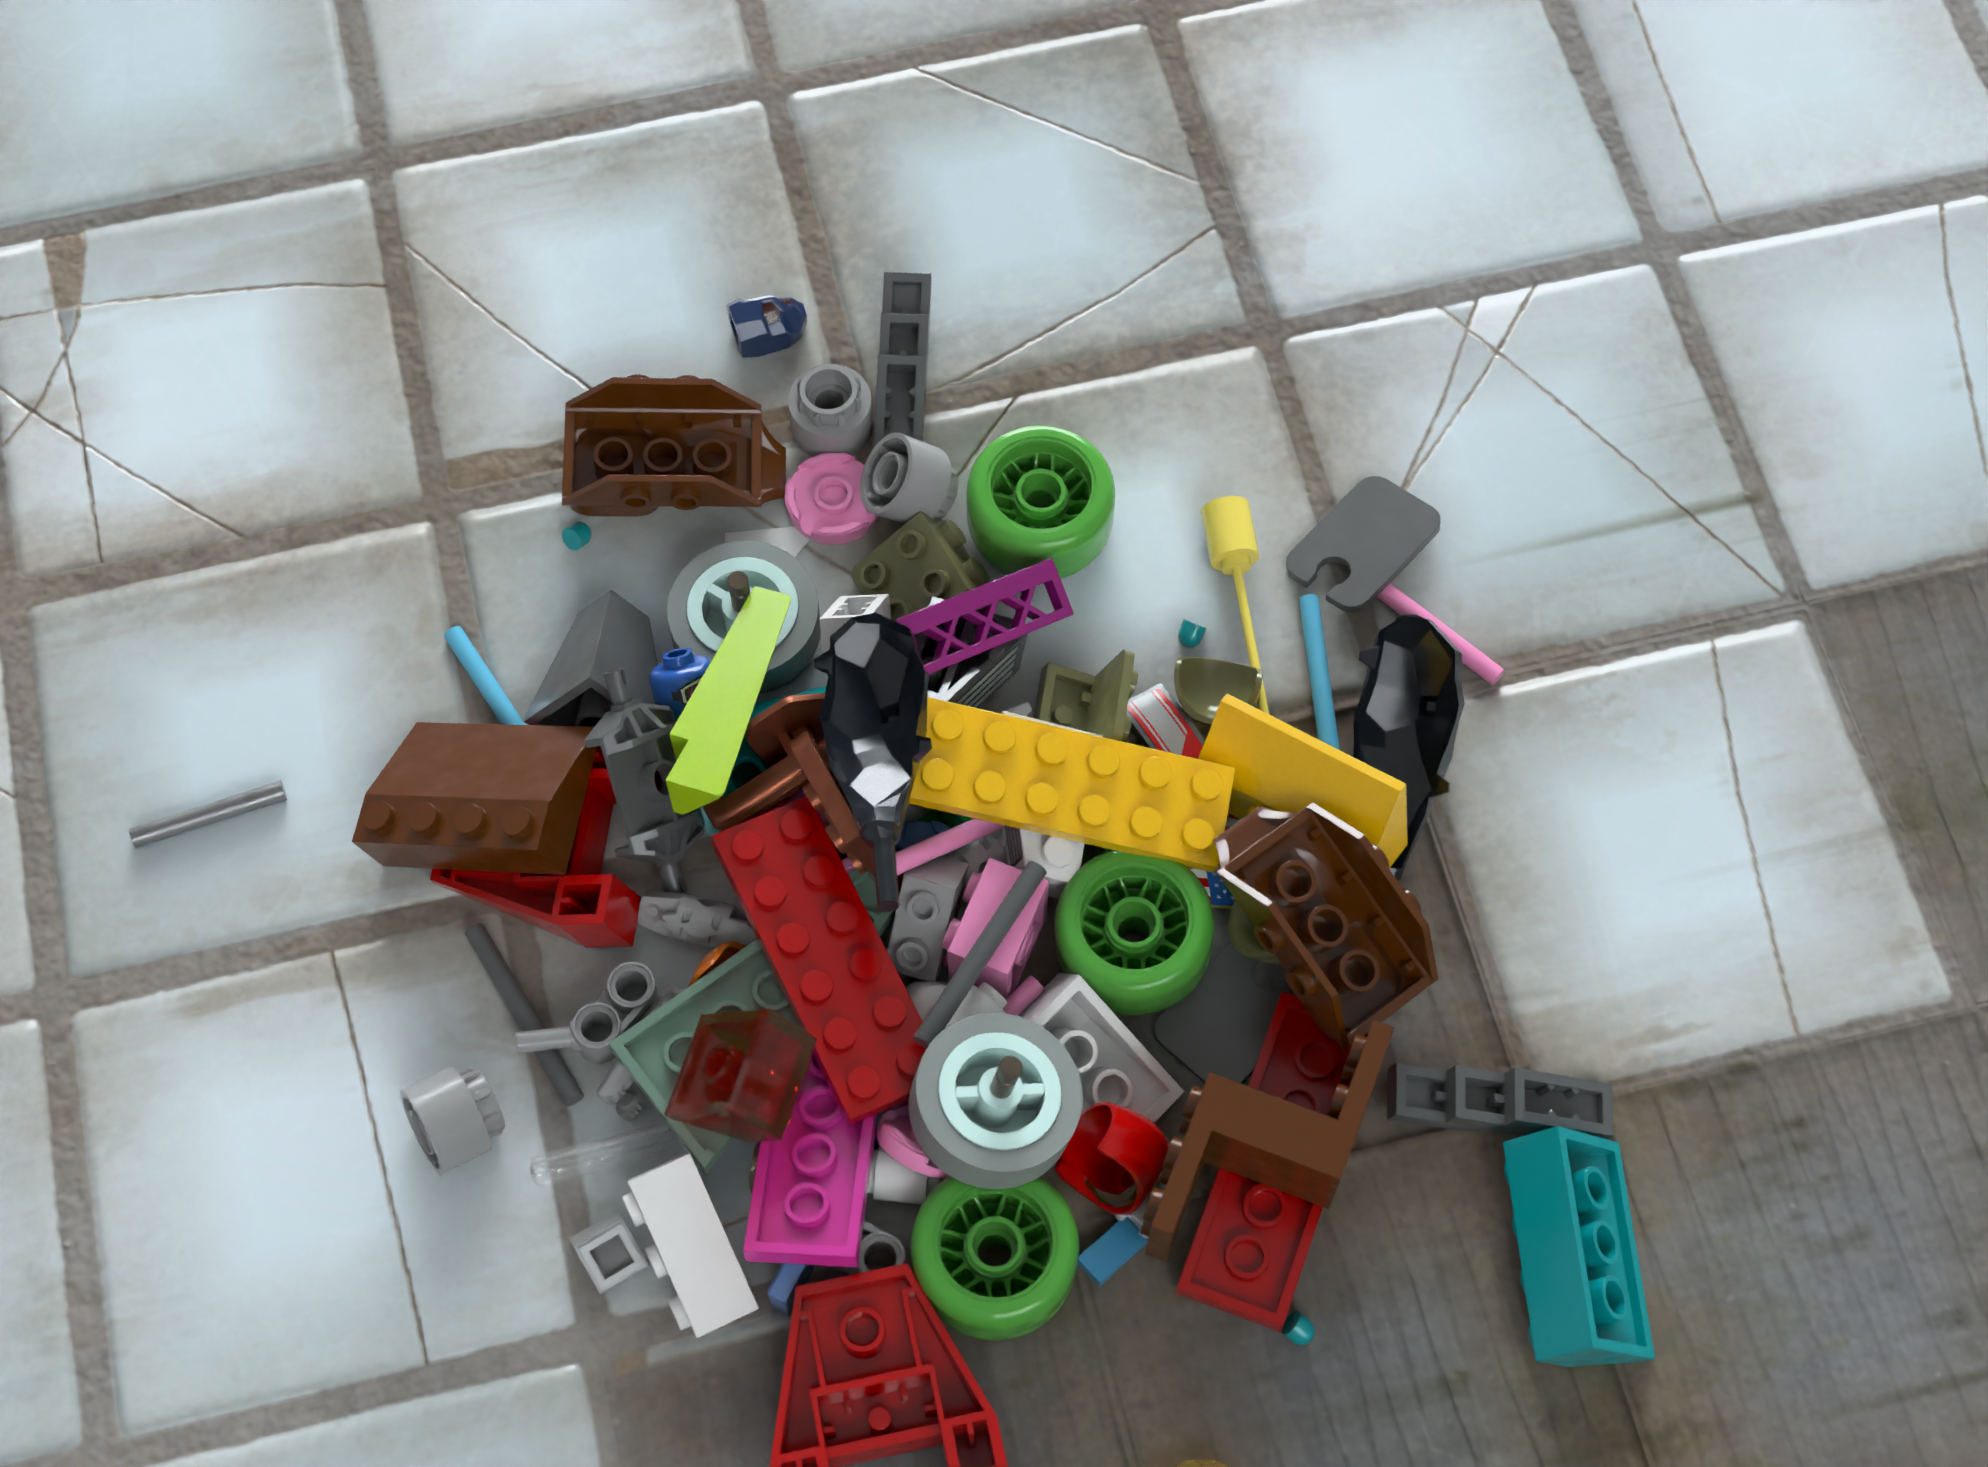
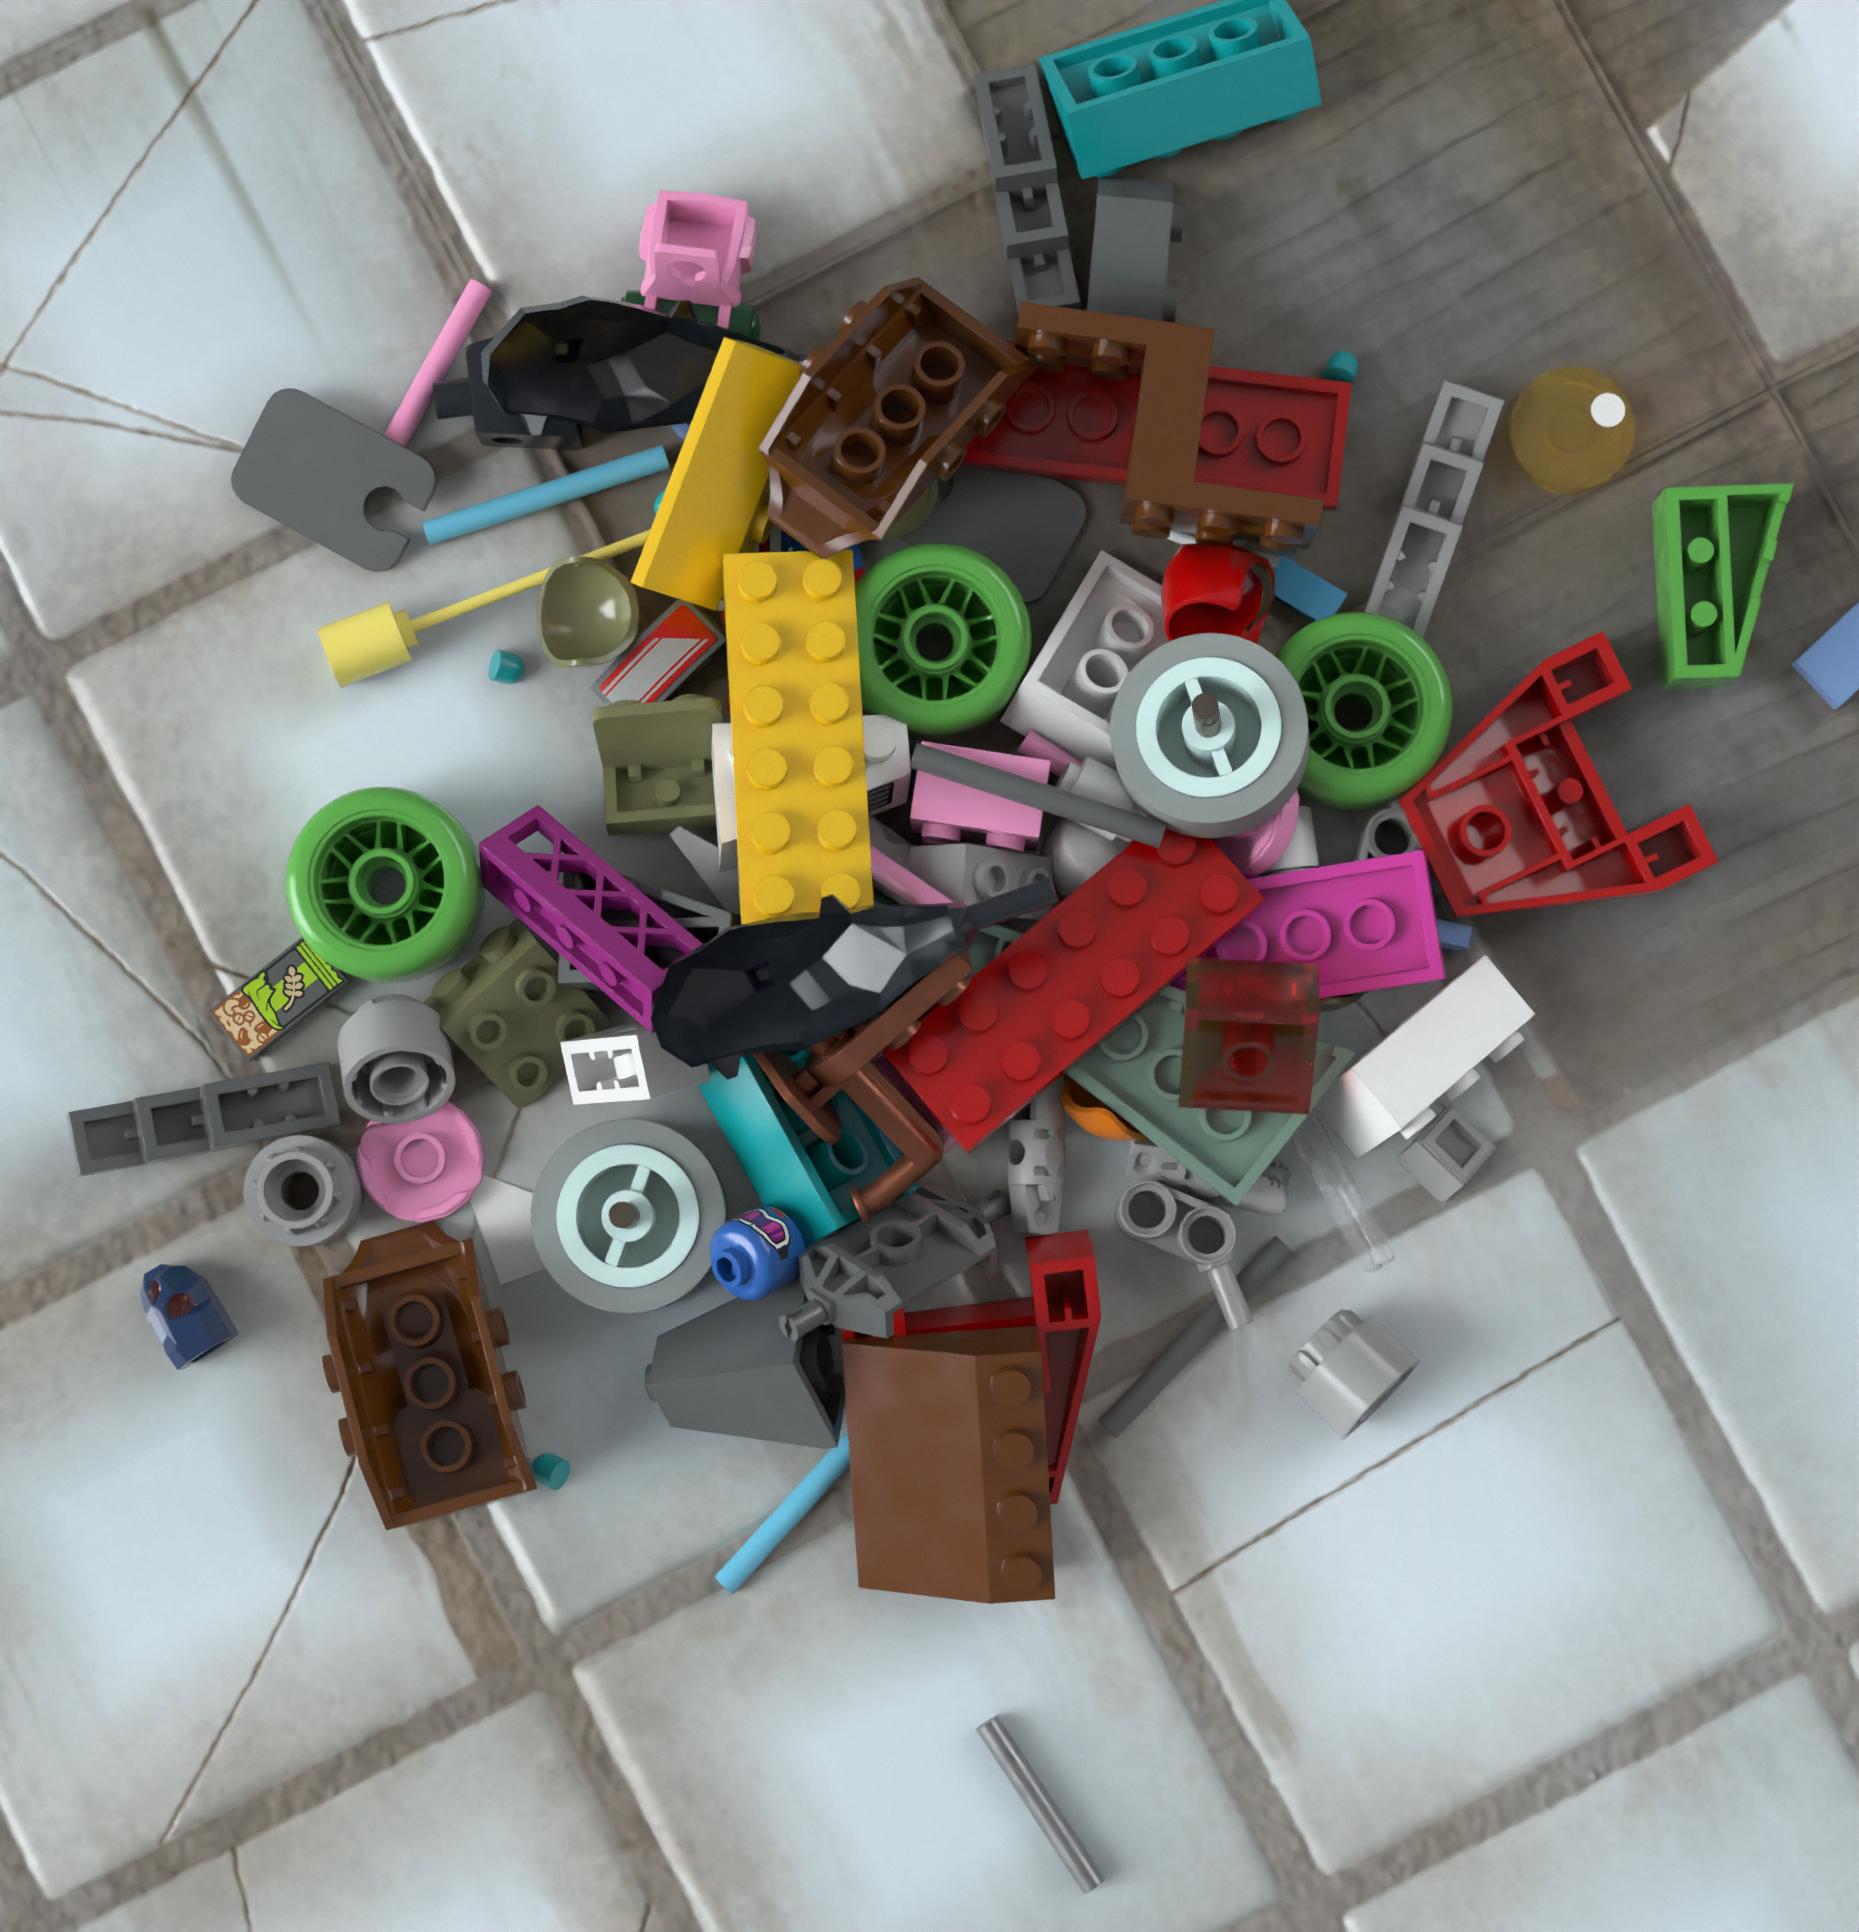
camera: 100 degrees left, 20 degrees up
lime wedge [665,586,791,815] -> none
none -> tile [208,937,351,1062]
none -> bright pink piece [620,190,761,340]
none -> dark grey brick [1086,176,1185,323]
none -> light grey slope [1364,379,1504,638]

